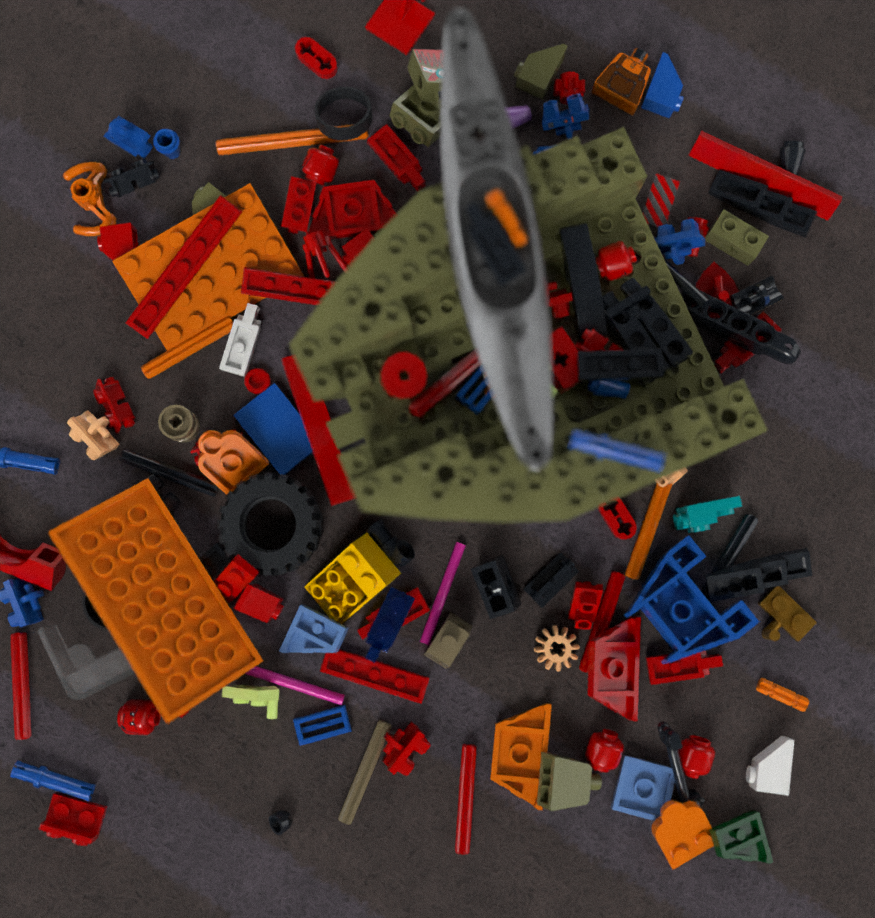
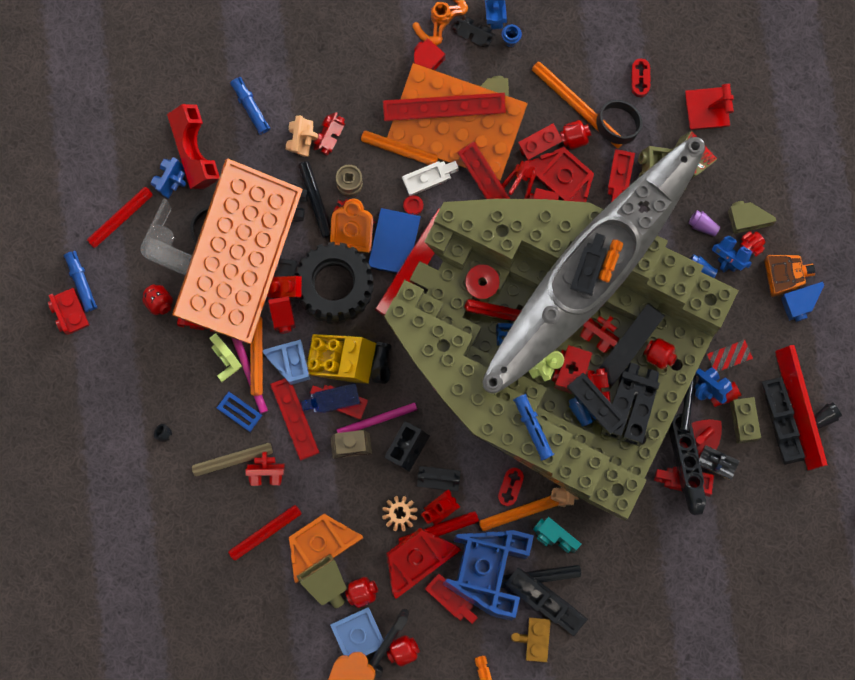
camera: 50 degrees right, 5 degrees down
none -> orange axle [250,317,263,396]

